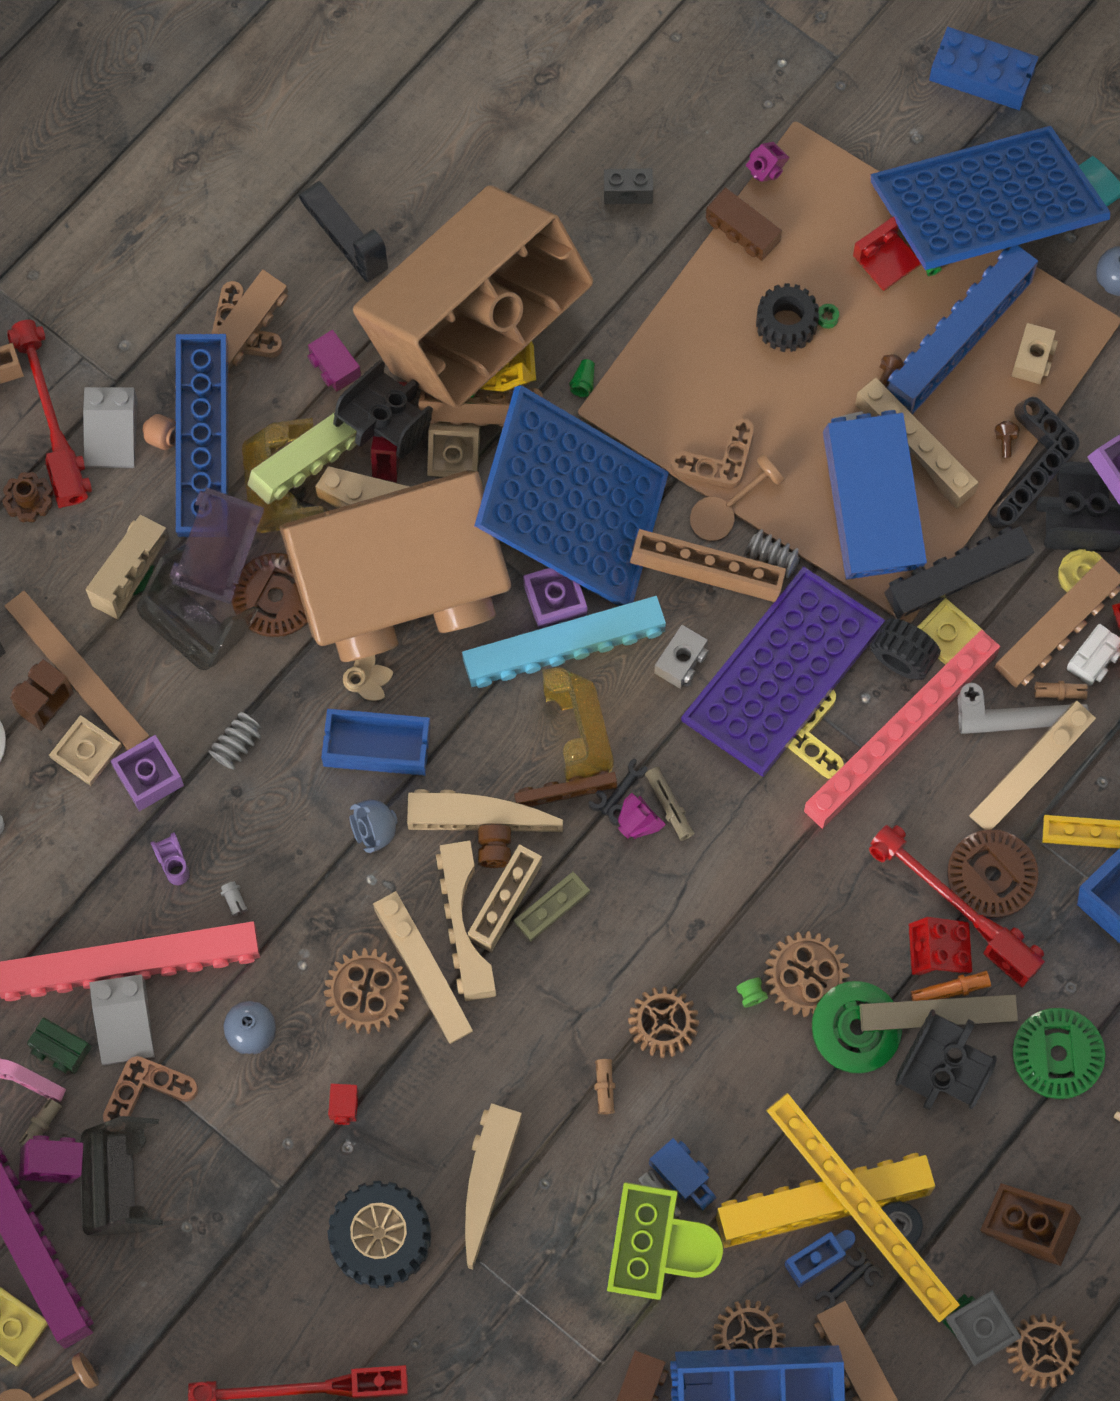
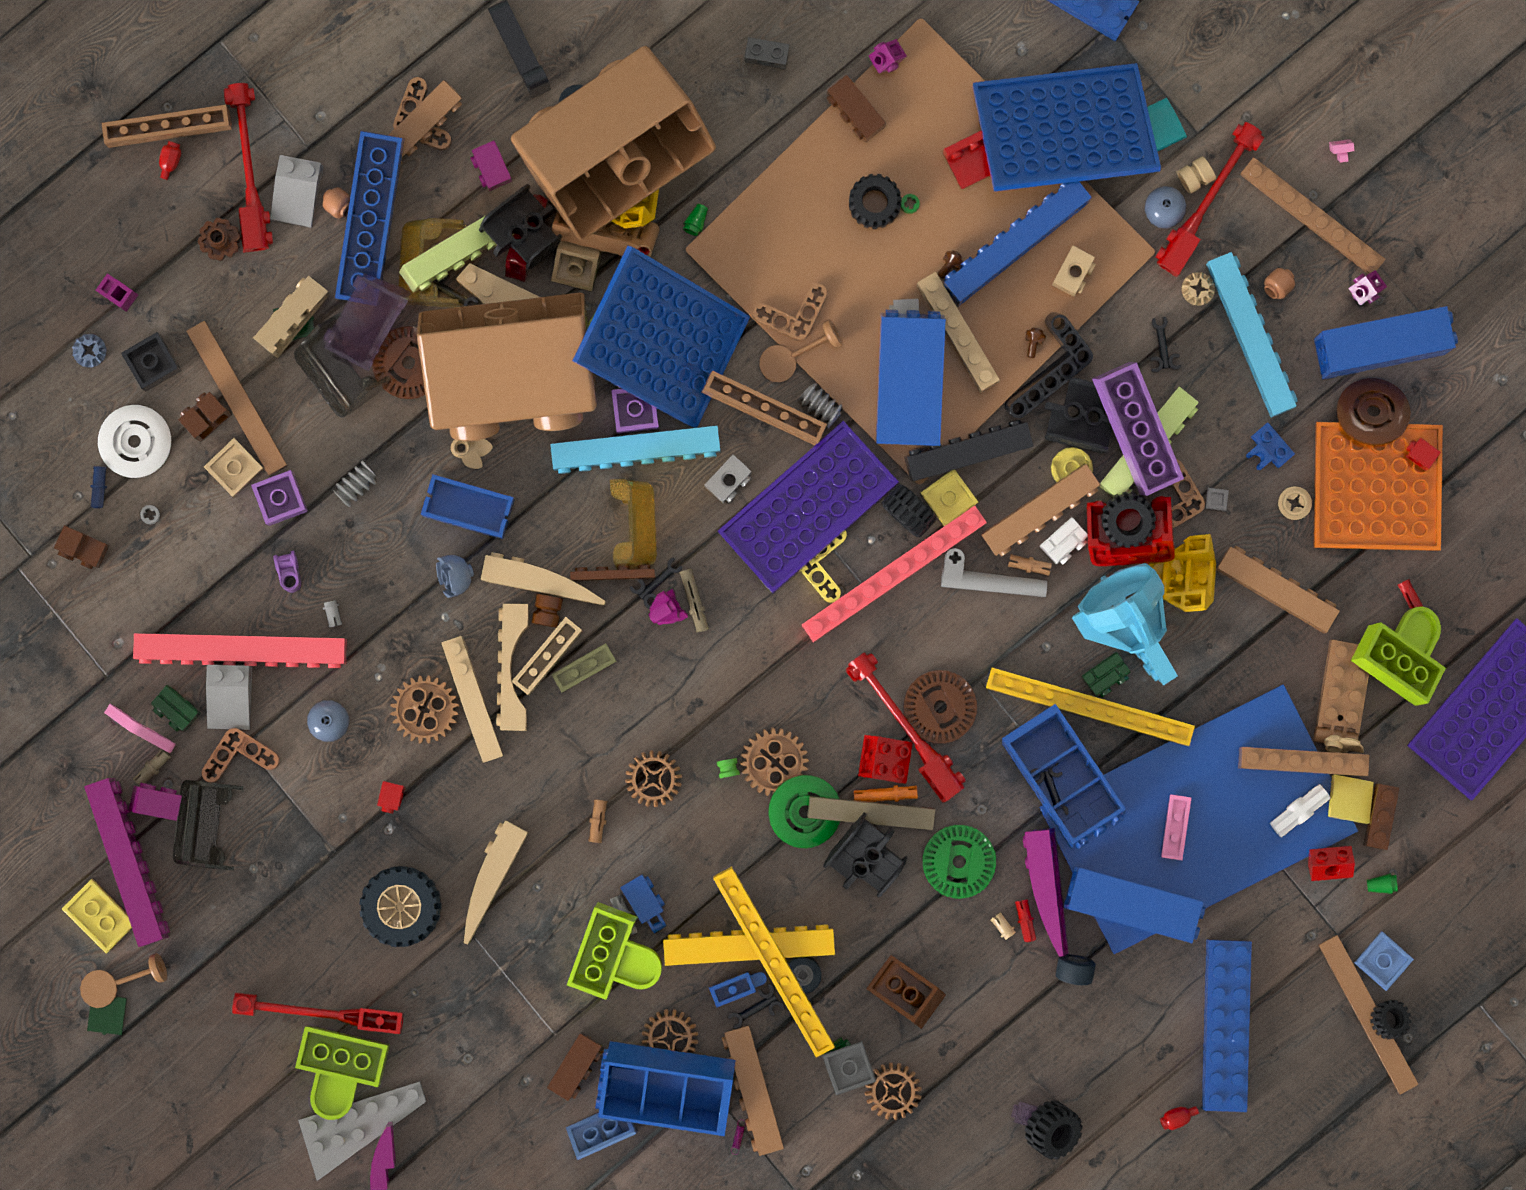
camera: 10 degrees right, 15 degrees up
tan slope [969,701,1096,830] -> none

